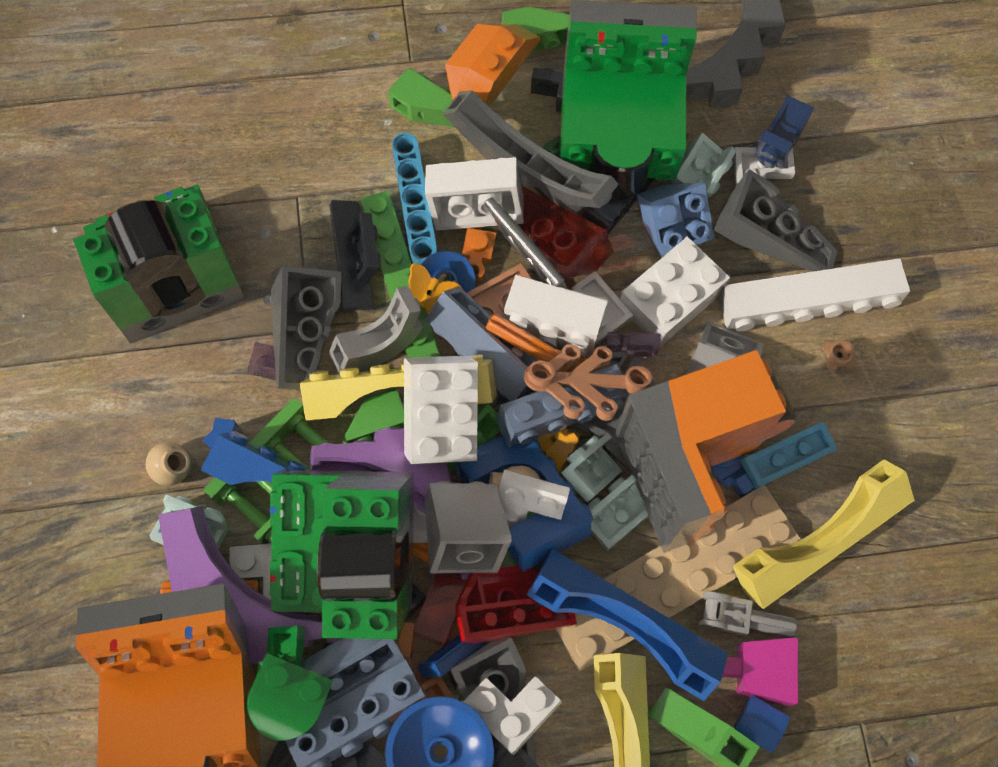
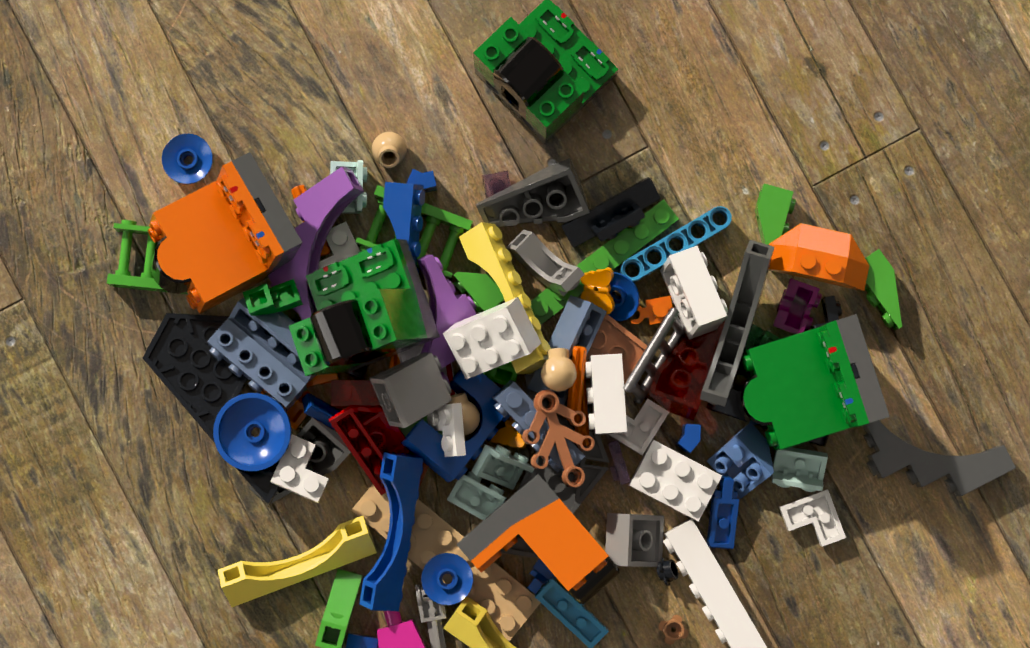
camera: 70 degrees right, 15 degrees up
green slope [246,653,333,741] -> none
dark grey wedge [714,169,838,272] -> none
dark blue arch [755,95,814,169] -> none
none -> blue dish [162,134,213,184]
none -> blue dish [421,553,473,605]
none -> tan piece [541,348,577,392]
none -> black plate [657,557,678,586]
none -> blue piece [675,424,701,454]
none -> blue hinge [707,476,739,549]
none -> magenta cylinder [773,278,822,334]

